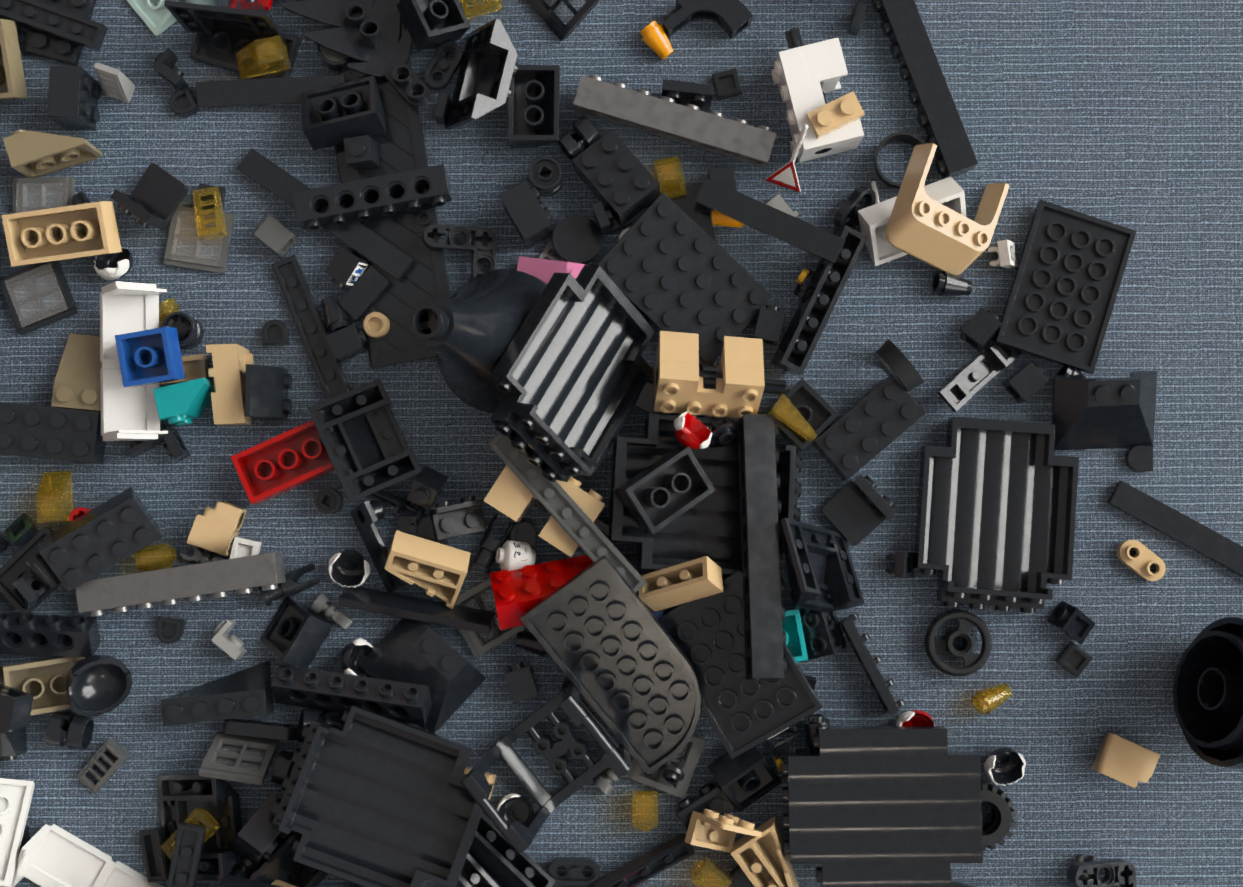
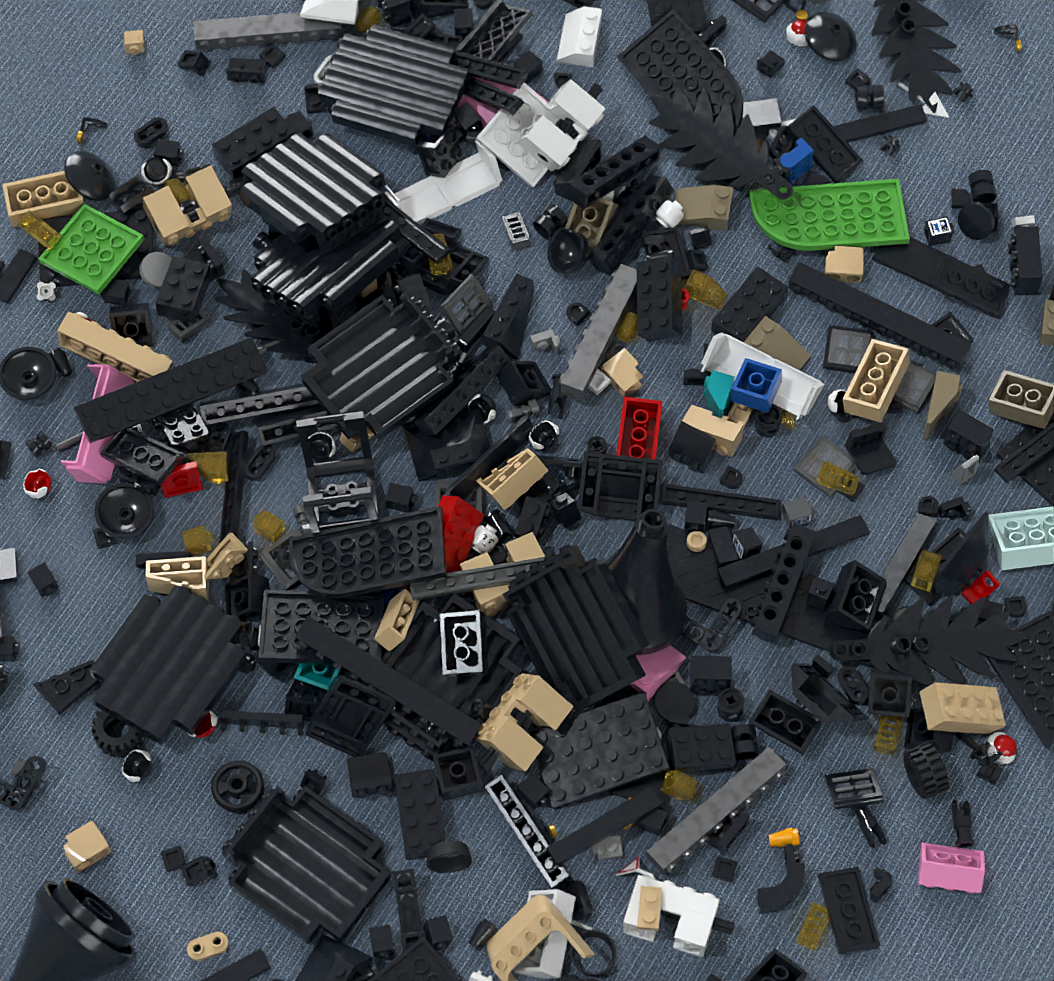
camera: 125 degrees right, 20 degrees down
red hair [674,411,712,449] -> none
clear yellow slope [769,394,818,442] -> none
clear yellow cone [972,683,1012,715] -> none

